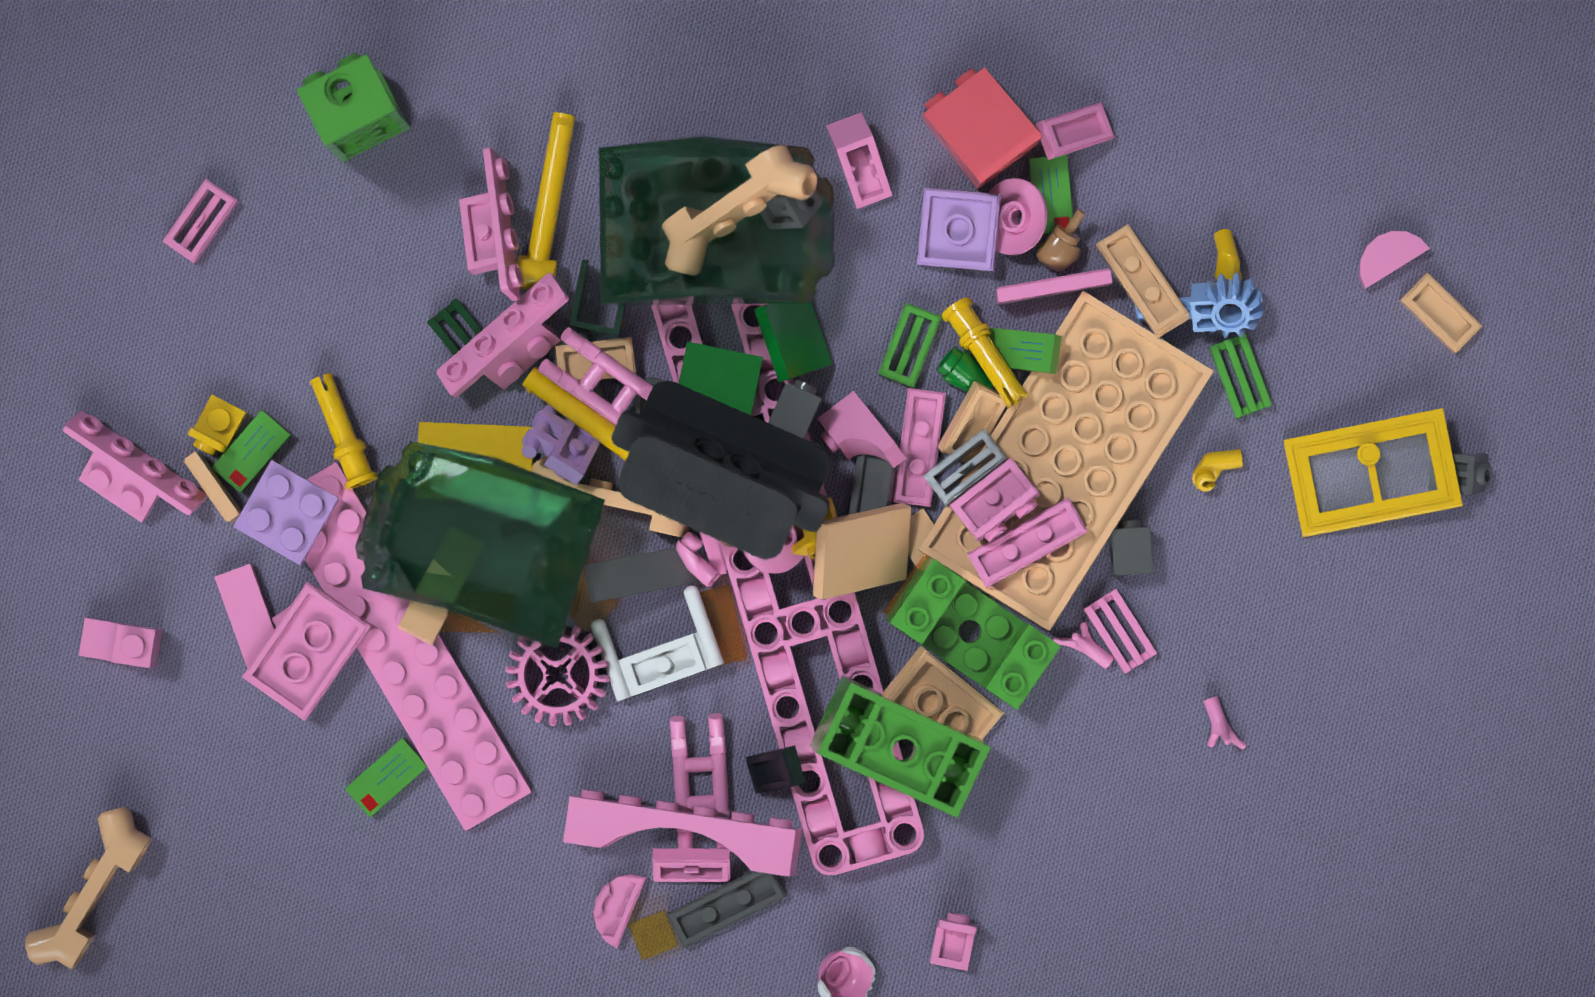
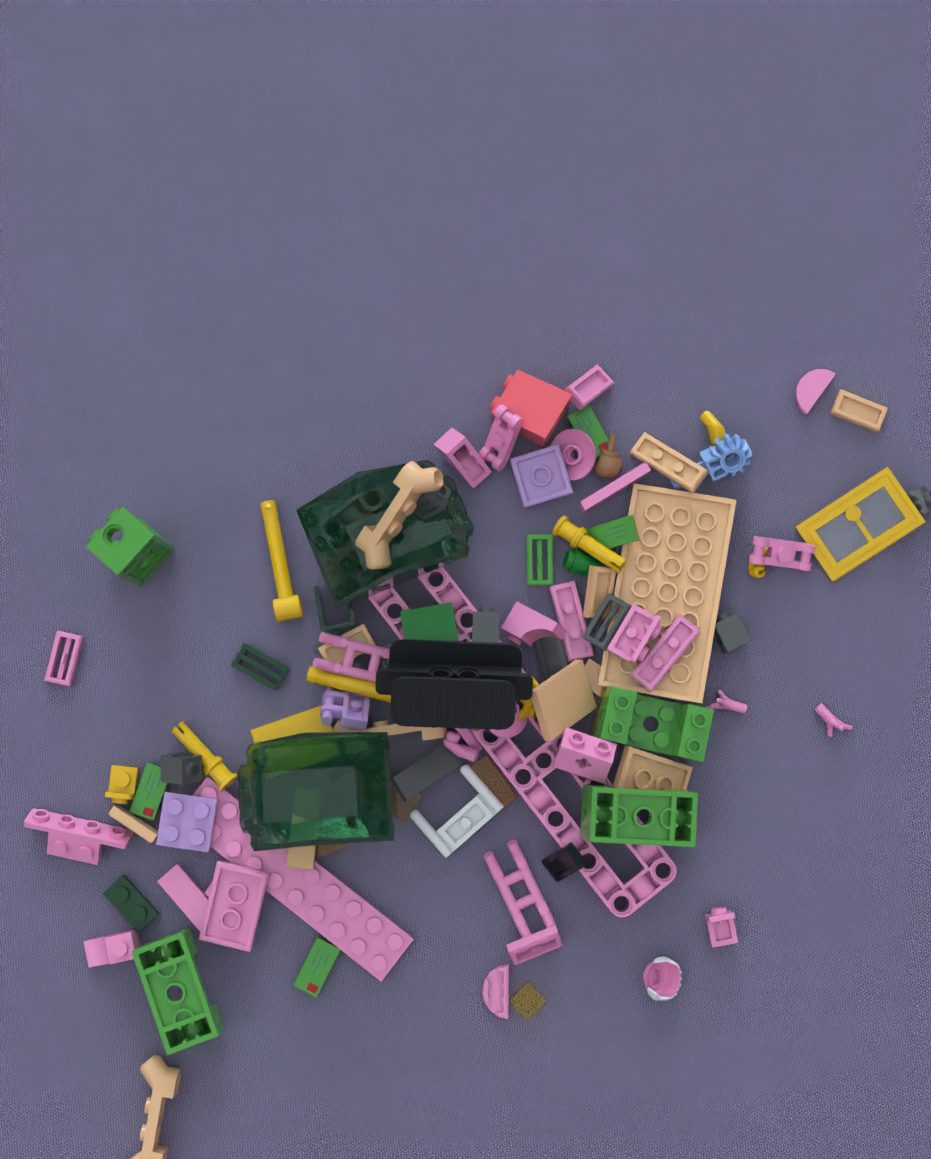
camera: 20 degrees left, 5 degrees down
bright pink bracket [436,273,569,398] -> none
bright pink bracket [459,147,523,301] -> none
bright pink gear [506,622,610,726] -> none
bright pink arch [563,789,802,877] -> none
dark grey tile [666,871,786,949] -> none
green tile [754,292,832,382] -> none
bright pink tile [1083,589,1157,674] -> none
bright green tile [1208,334,1272,419] -> none
none -> dark green plate [103,875,160,933]
none -> bright green plate [131,927,225,1055]
none -> dark grey brick [160,752,202,785]
none -> bright pink plate [479,404,523,472]
none -> bright pink brick [553,727,617,784]
none -> bright pink plate [748,536,816,571]

